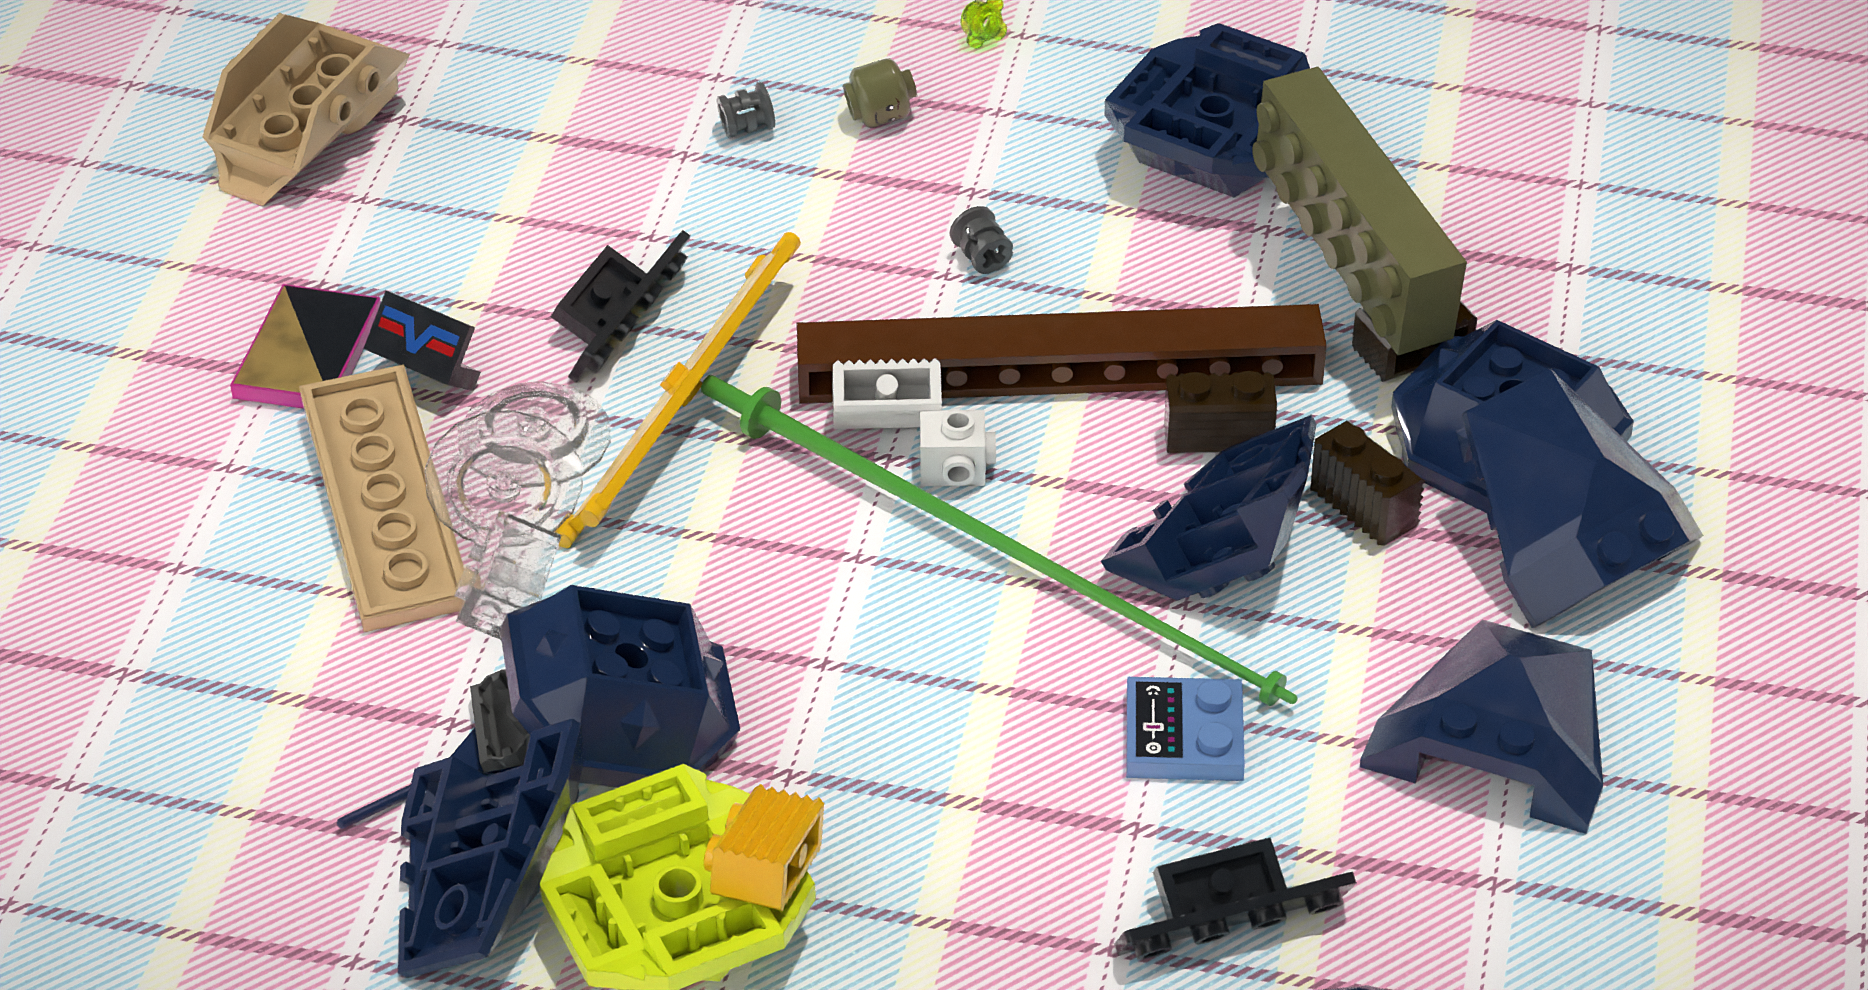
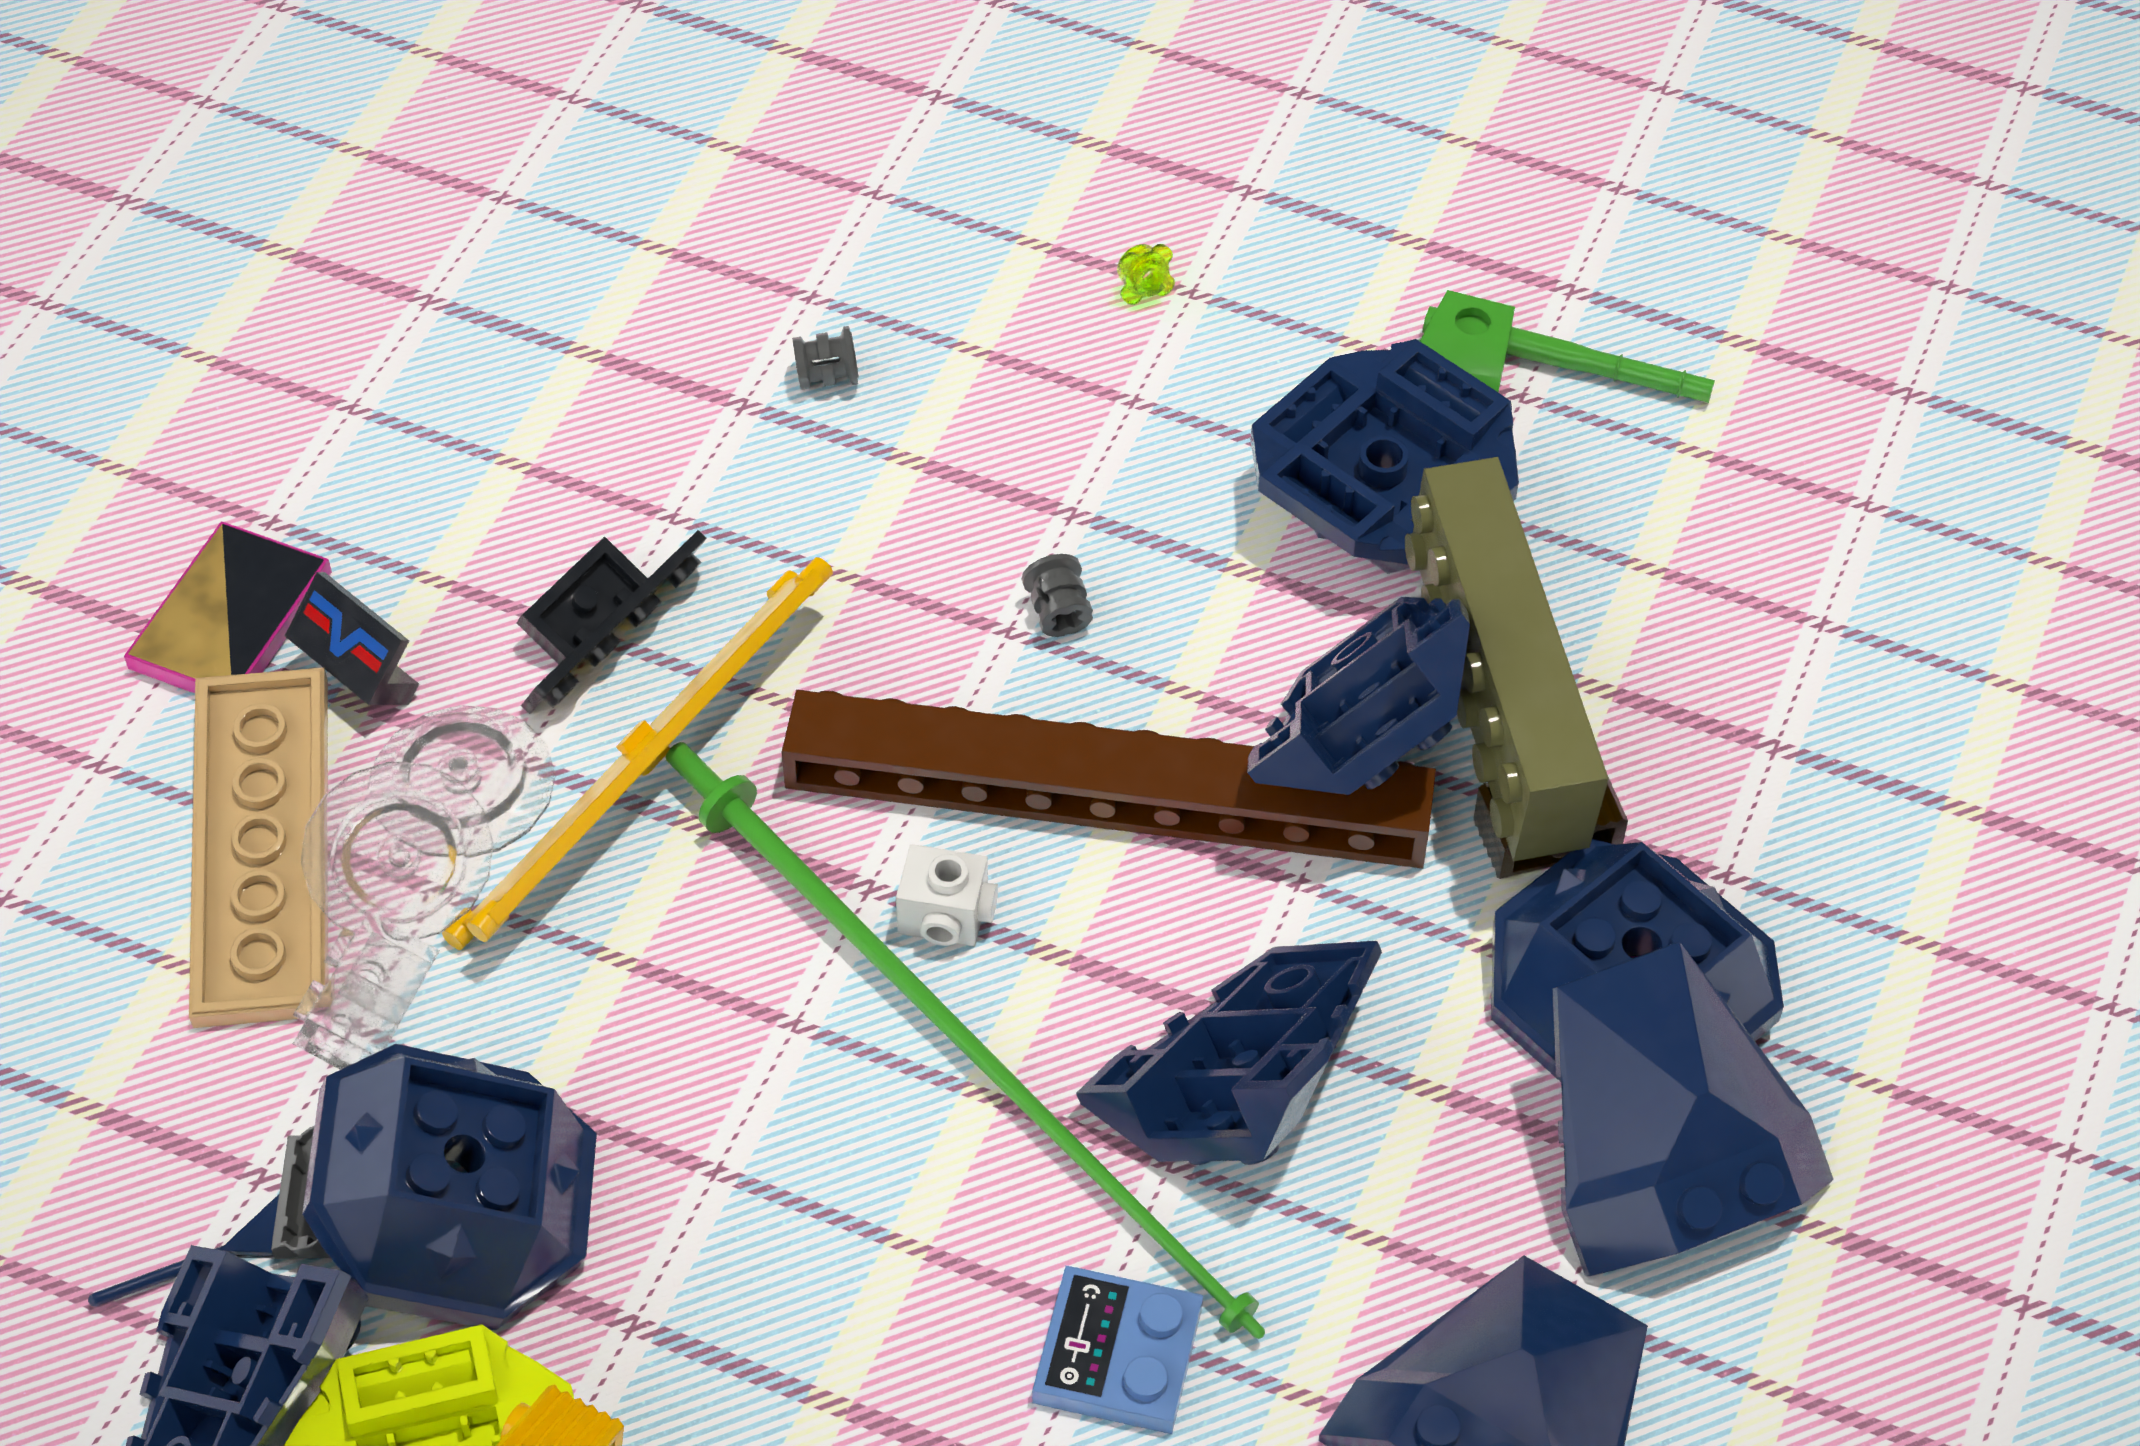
camera: 10 degrees right, 10 degrees up
tan slope [202,13,410,206] -> none
white brick [832,358,942,429] -> none
olive head [843,58,917,128] -> none
dark brown brick [1164,371,1277,453] -> none
dark brown brick [1310,421,1425,546] -> none
none -> dark blue wedge [1247,597,1470,795]
none -> bright green piece [1420,290,1715,403]

